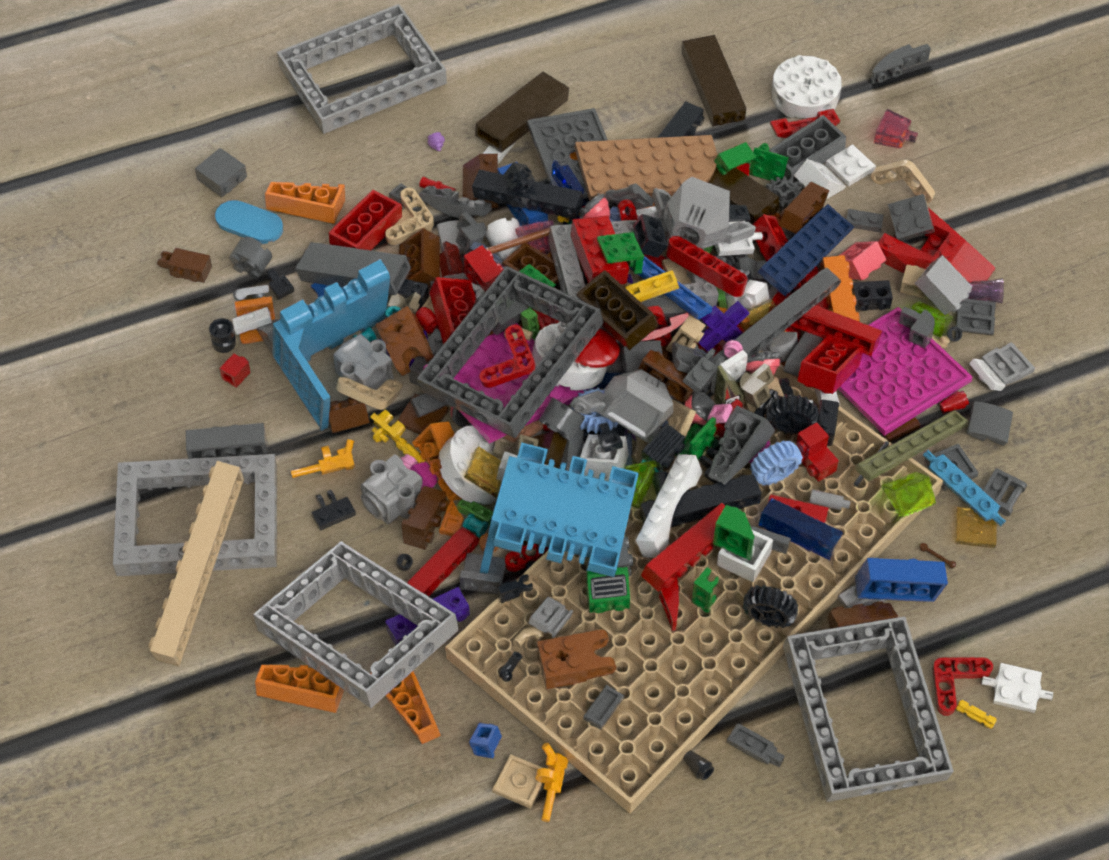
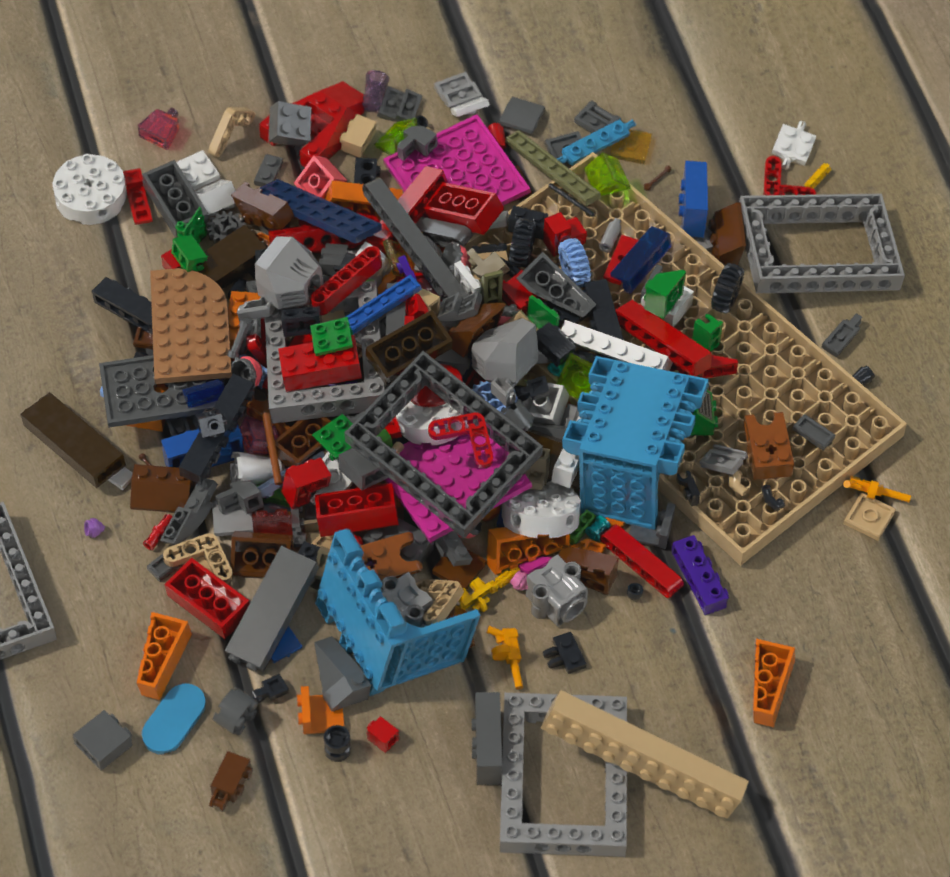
camera: 85 degrees left, 0 degrees up
white plate [232,307,272,335] -> none
plate [233,285,269,300] -> none
light grey brick [253,541,459,708] -> none
orange wedge [370,671,441,744] -> none
clear yellow tile [464,446,502,498] -> none
blue brick [469,723,502,759] -> none
yellow plate [625,270,679,302] -> none
dark brown brick [682,34,747,127] -> none
dark grey hinge [683,348,725,393] -> none
bright pink tile [707,404,733,423] -> none
bright pink plate [723,340,743,359] -> none
dark grey slope [870,44,931,85] -> none
light grey brick [915,255,972,315] -> none

